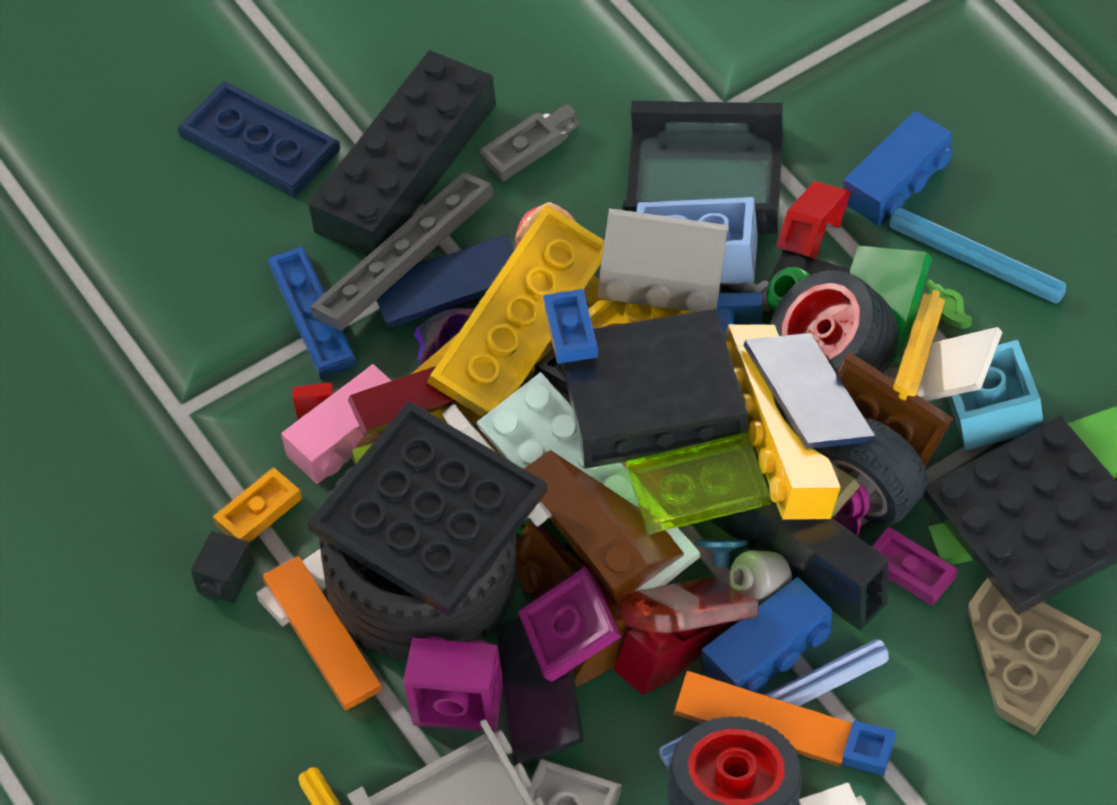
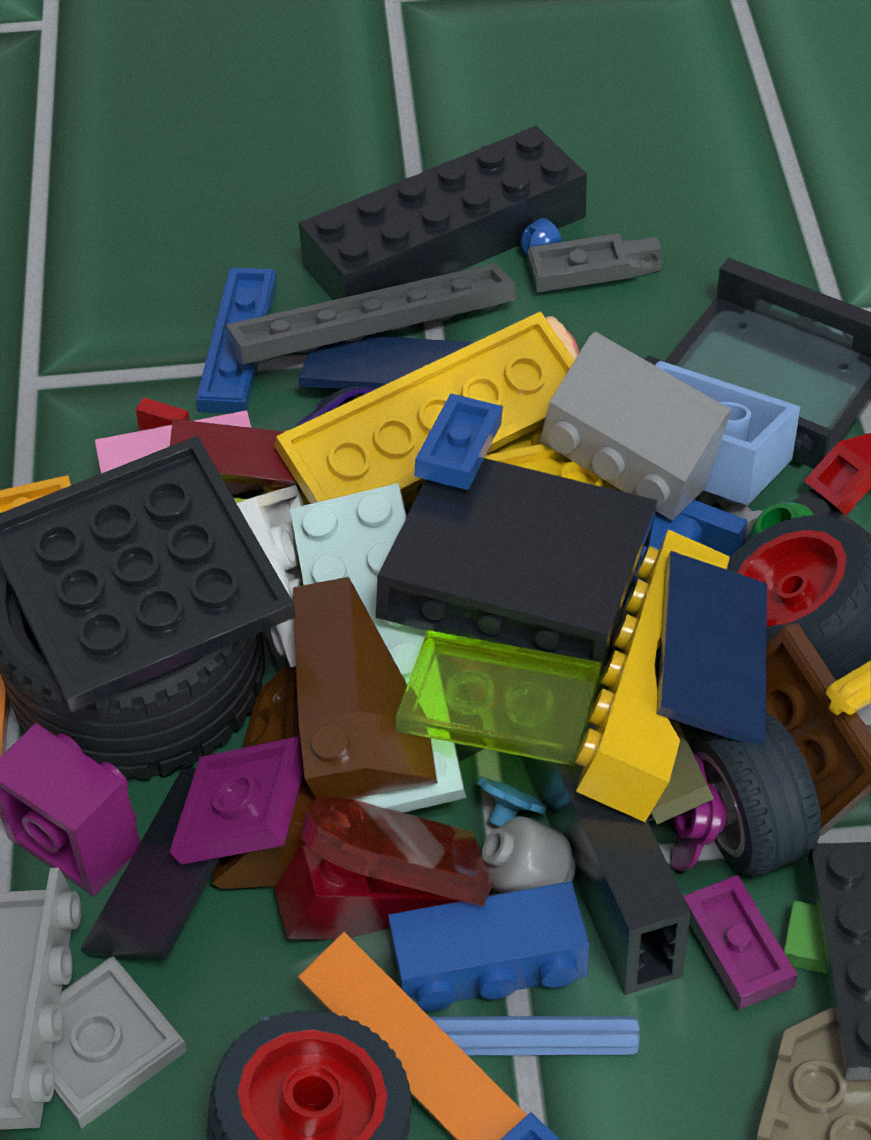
camera: 25 degrees right, 5 degrees down
dark blue tile [178,81,340,198] -> none
none -> blue hinge [520,218,562,255]

